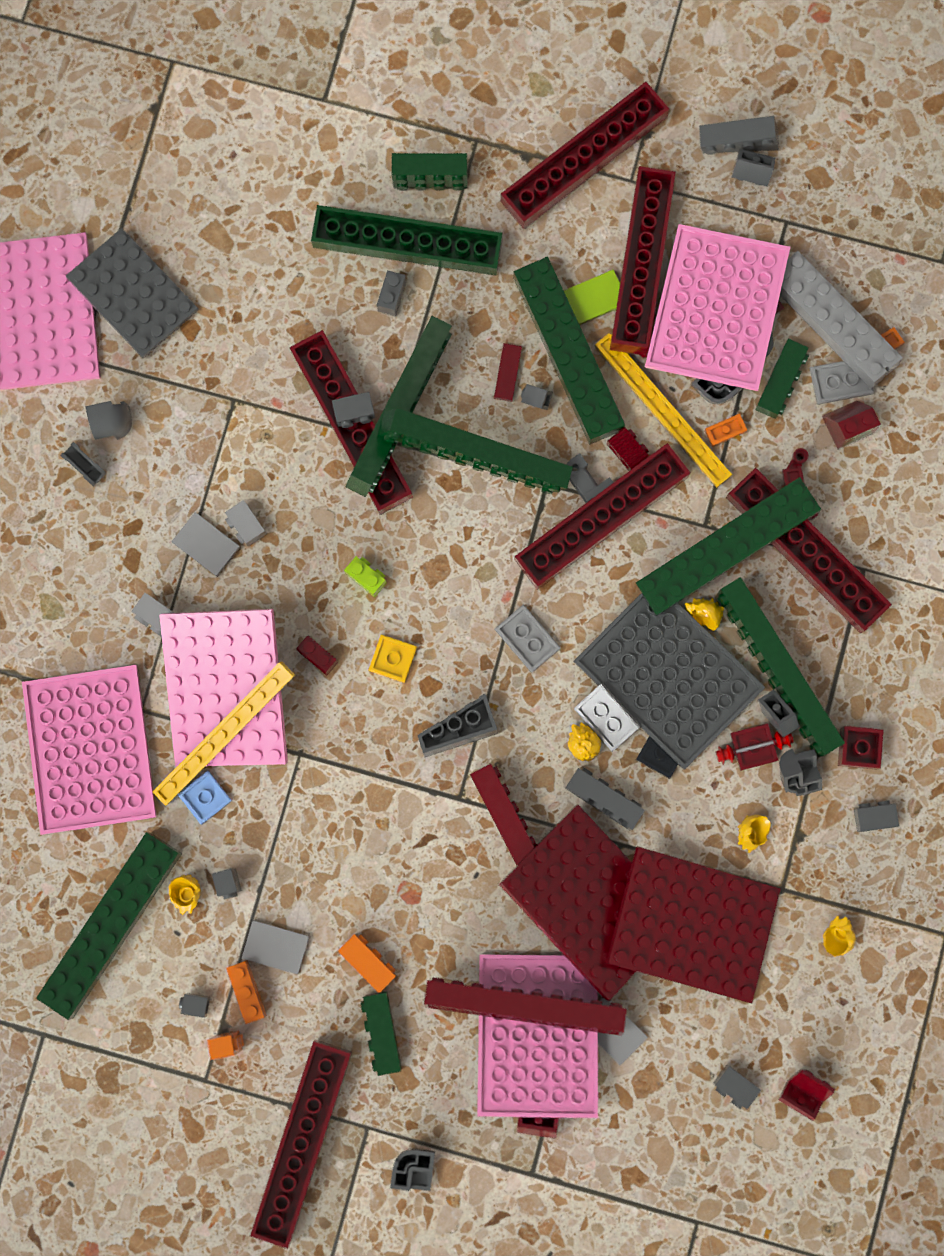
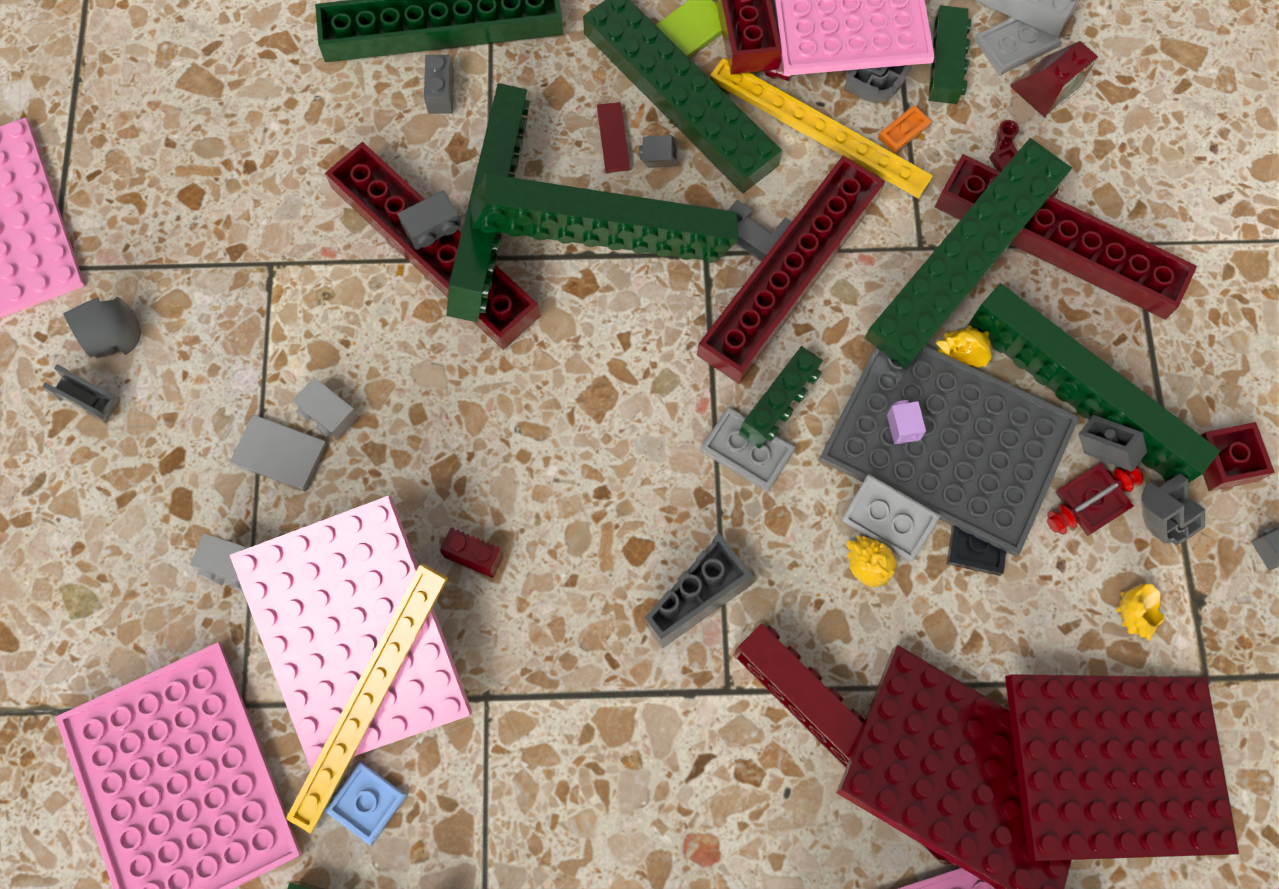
camera: 25 degrees left, 10 degrees down
dark grey plate [66,228,198,359] -> none
lime brick [344,556,387,598] -> none
yellow tile [368,634,417,683] -> none
dark grey wedge [565,767,645,831] -> none
dark red brick [606,427,649,471] -> none
none -> dark green brick [738,346,823,449]
none -> lavender brick [887,400,926,444]

